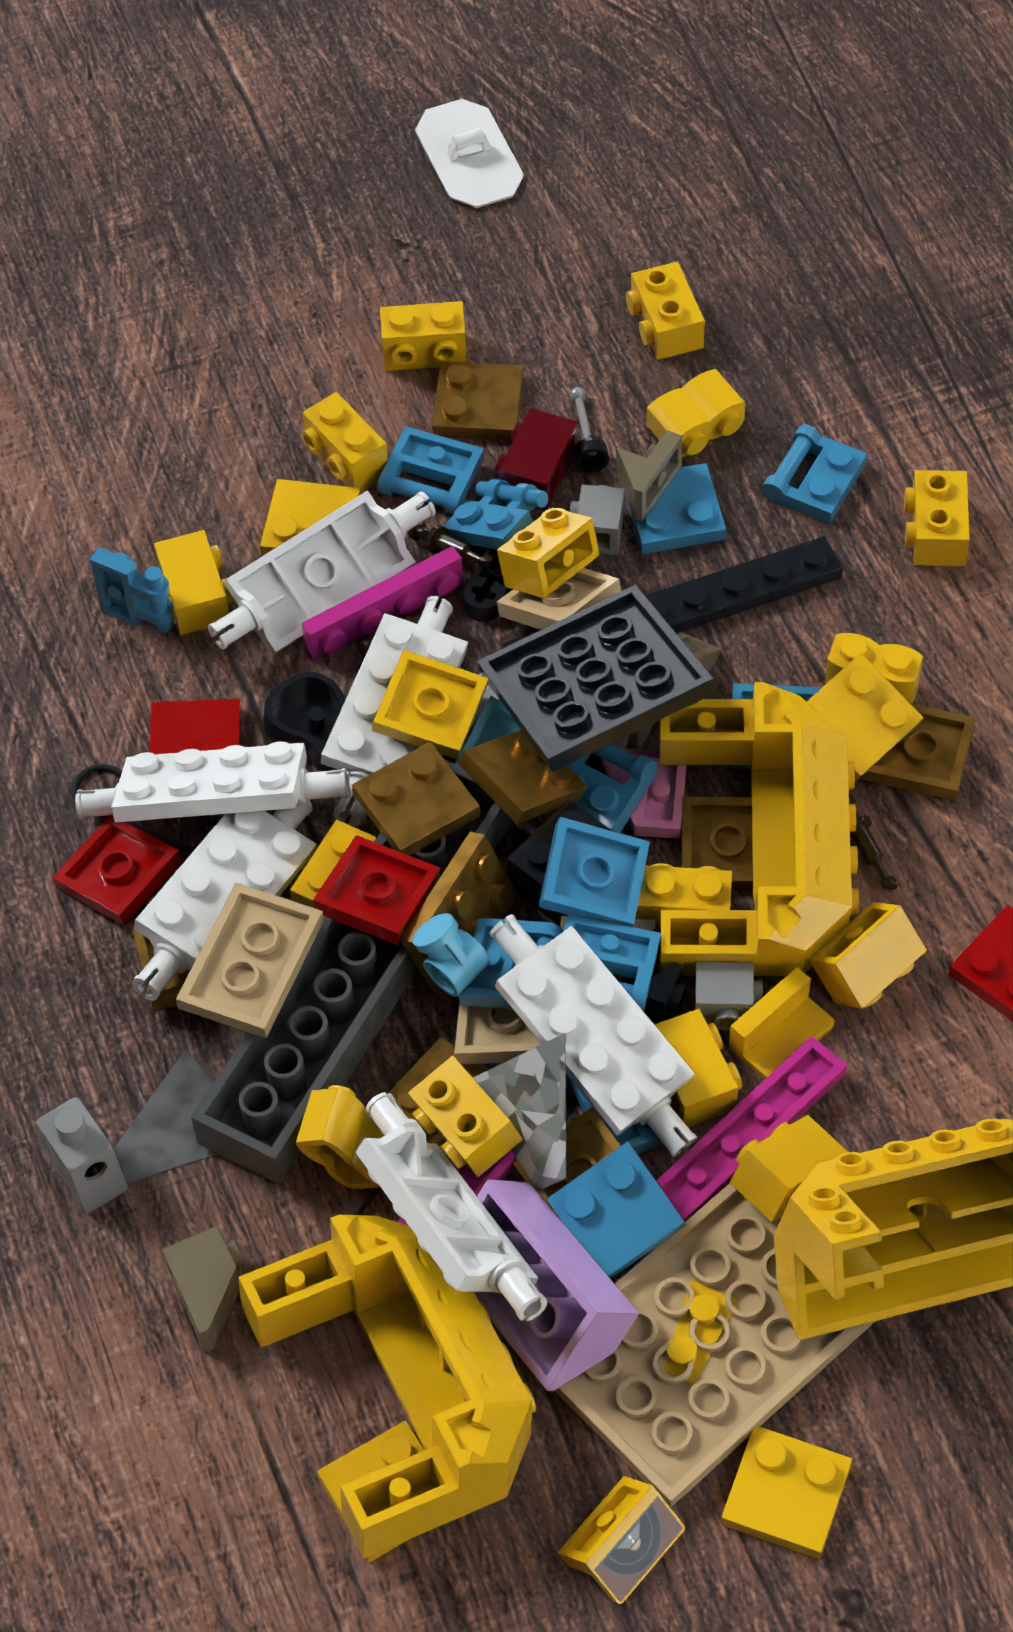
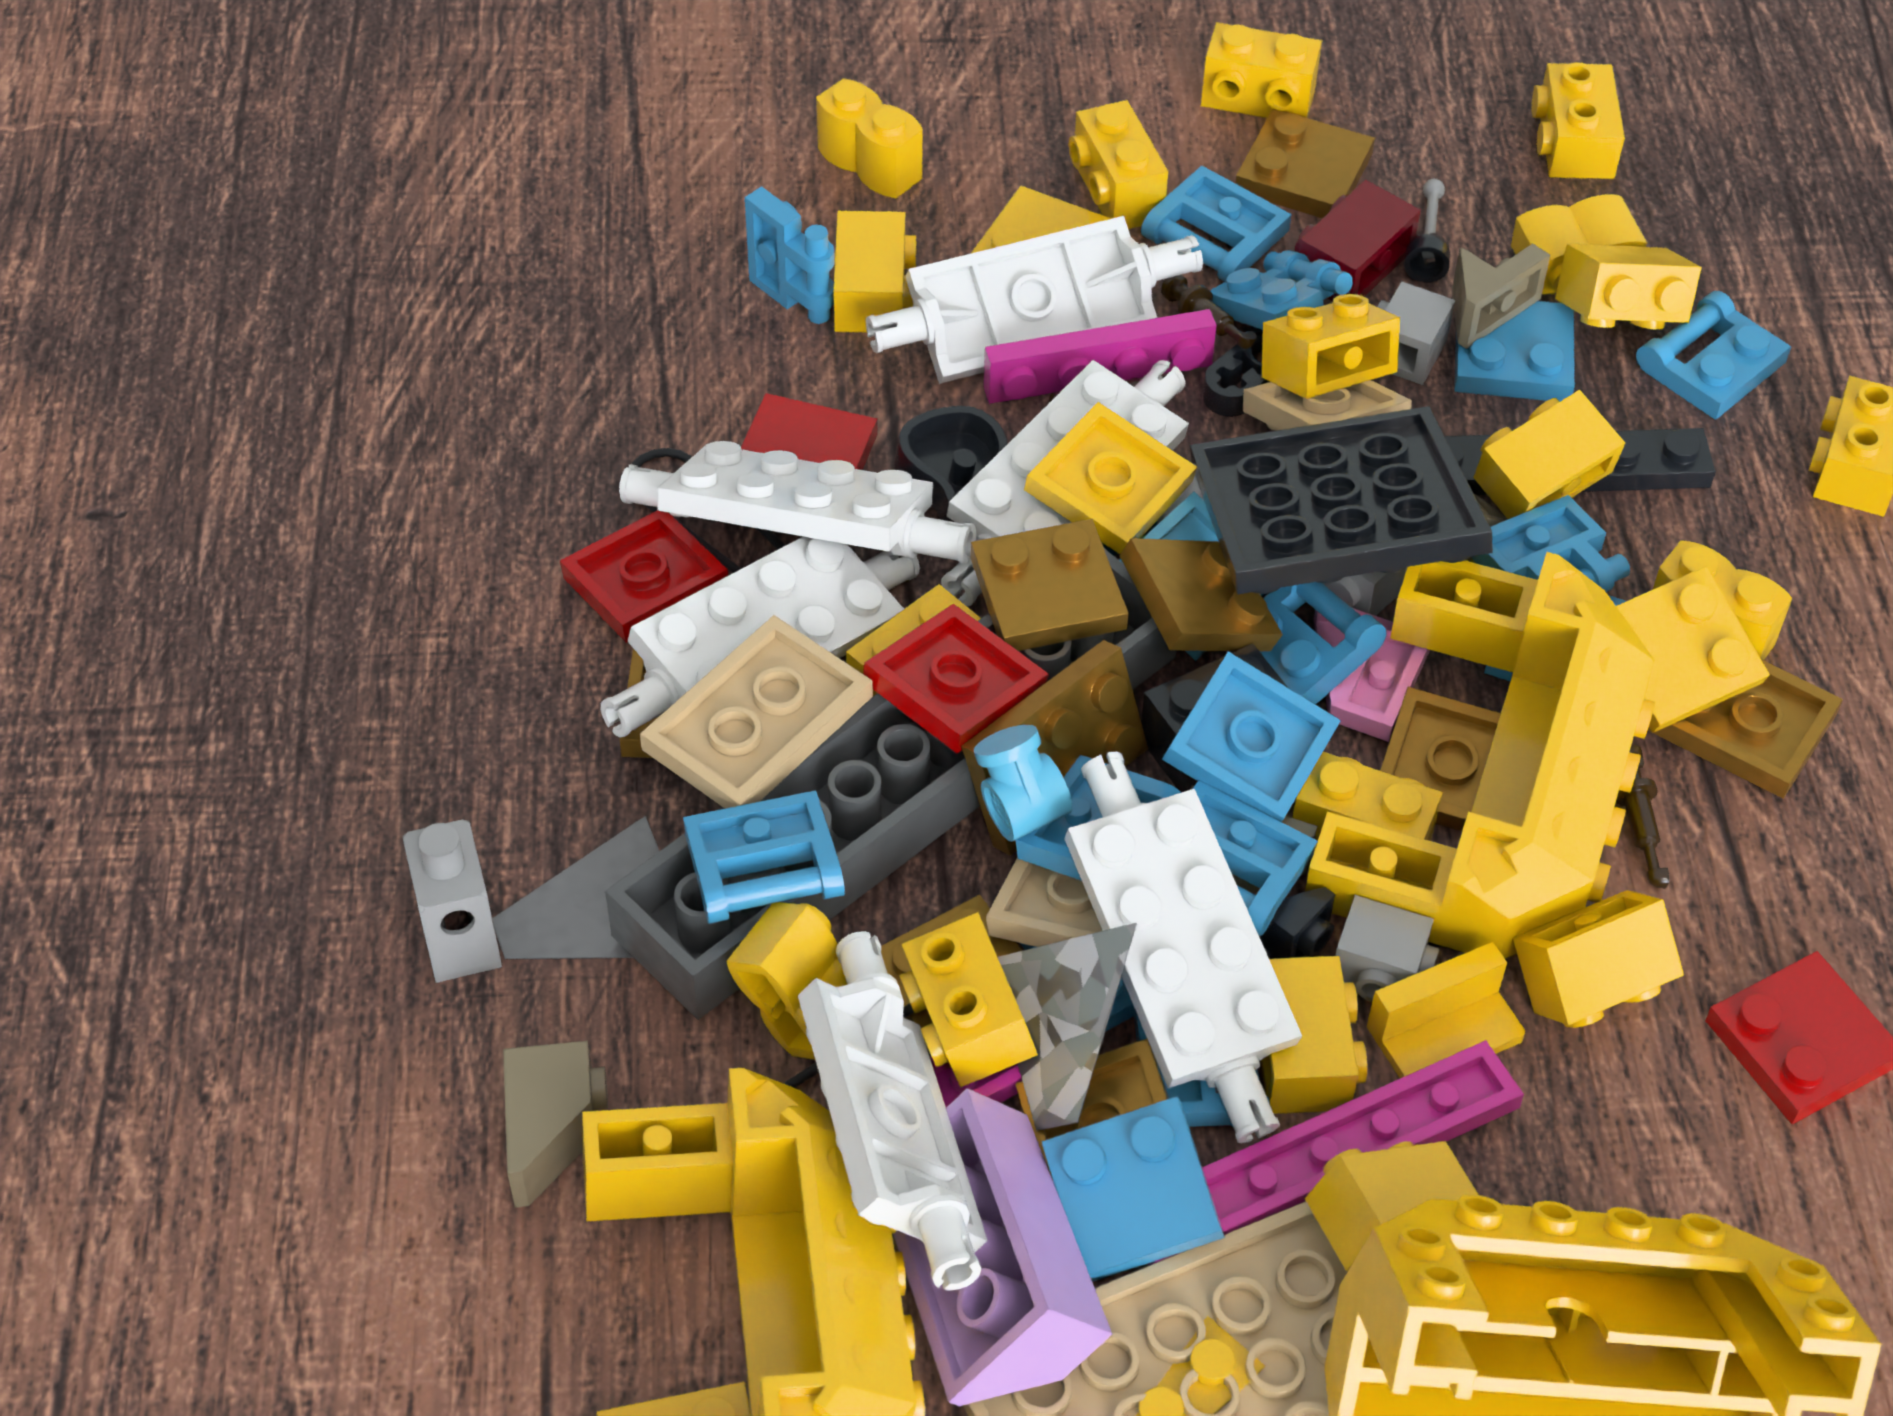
camera: 15 degrees right, 5 degrees down
none -> dark azure plate [683,790,845,924]
none -> yellow brick [816,79,923,198]
none -> dark azure plate [1471,495,1630,592]
none -> yellow brick [1473,390,1626,519]
none -> yellow brick [1555,243,1701,329]

